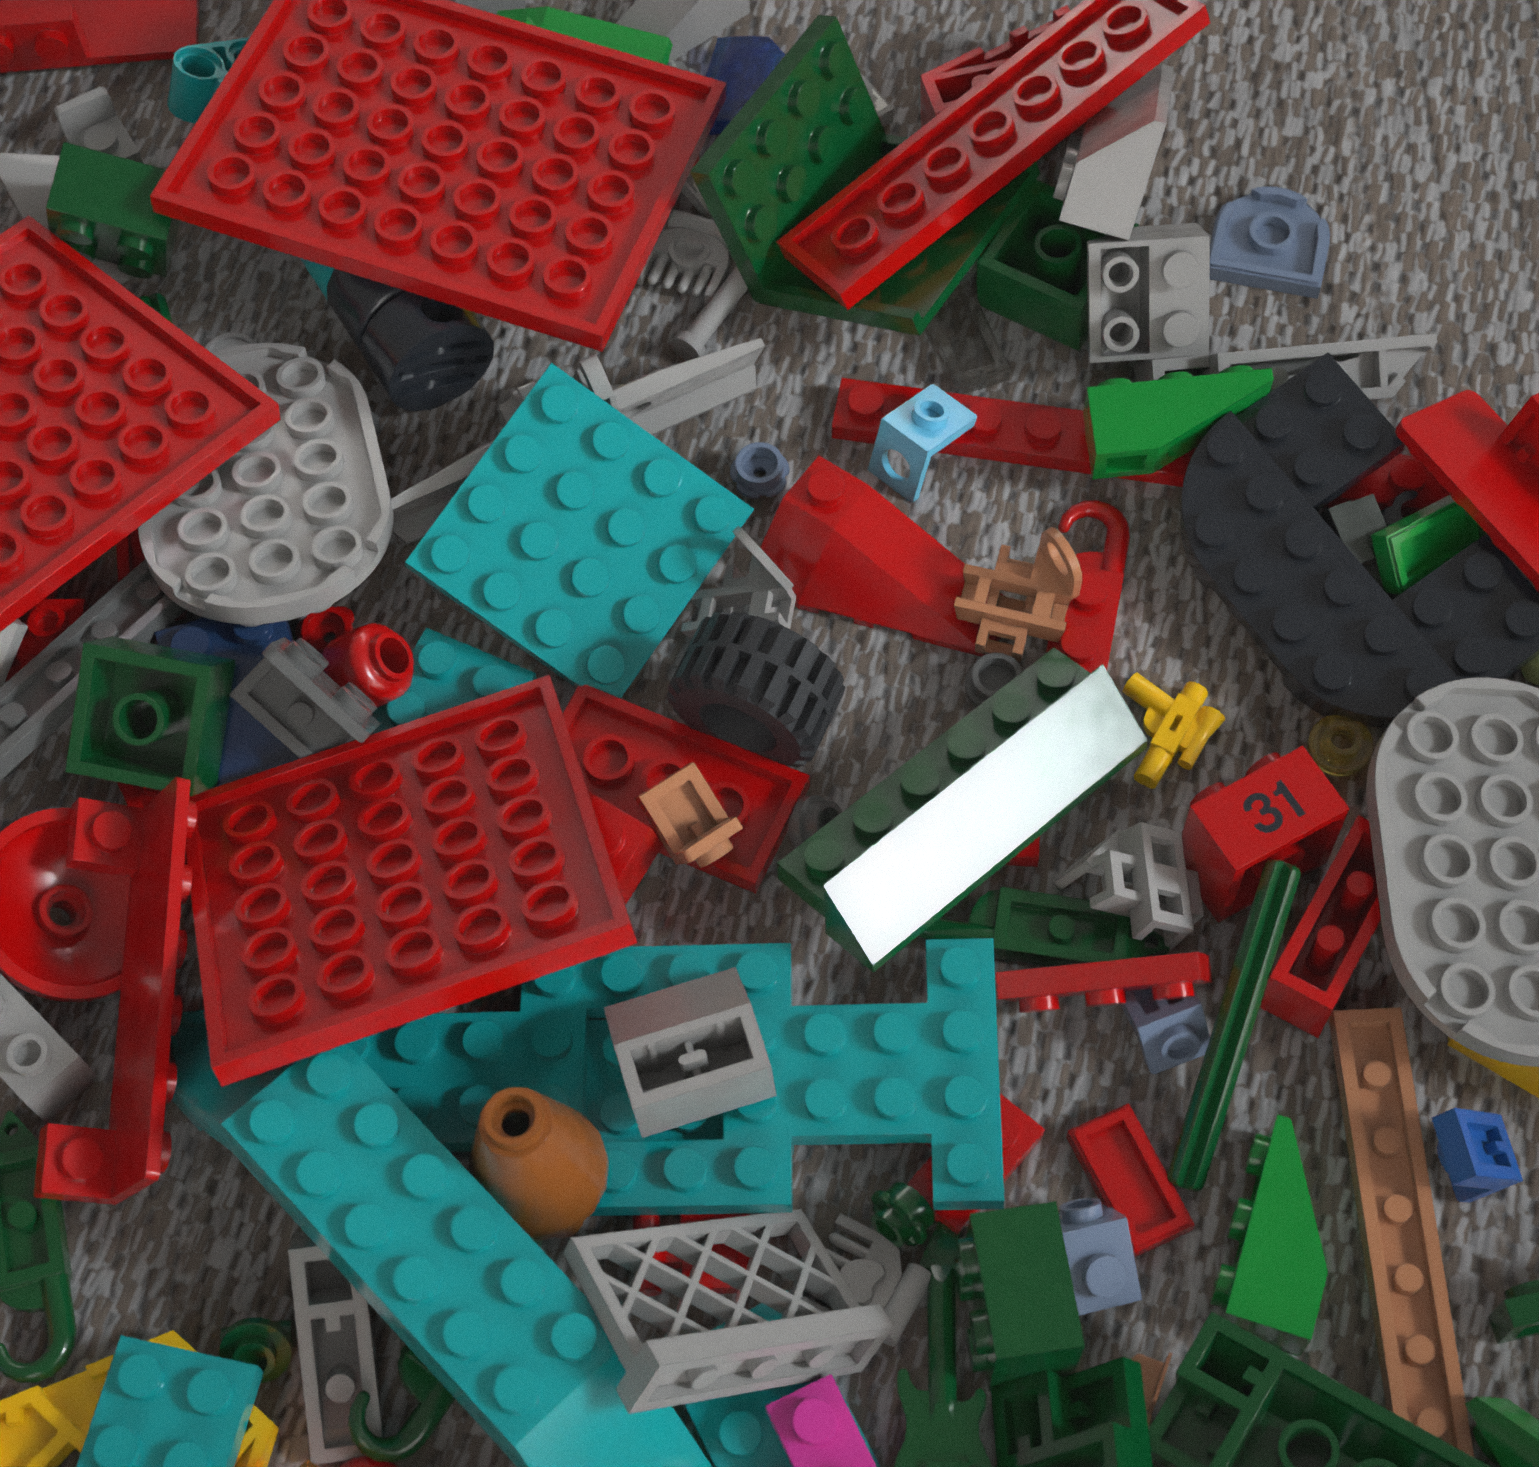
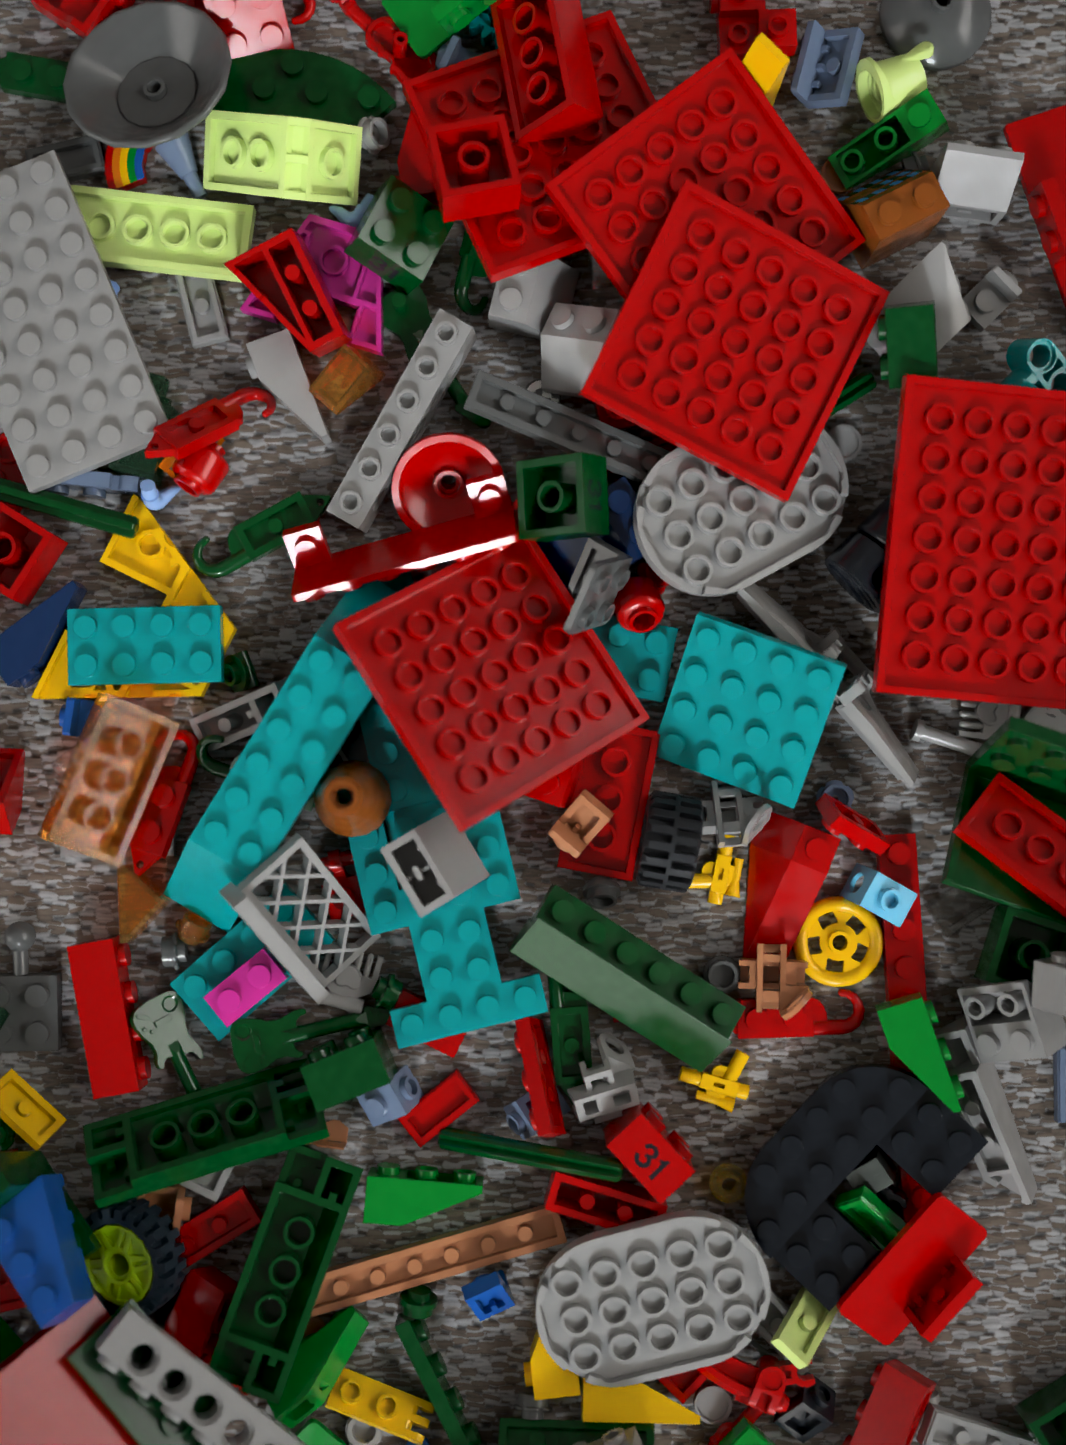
camera: 75 degrees right, 25 degrees up
none -> dark green plate [399,1285,438,1319]
none -> yellow piece [688,835,744,905]
none -> yellow plate [793,896,884,987]
none -> red plate [815,793,891,856]

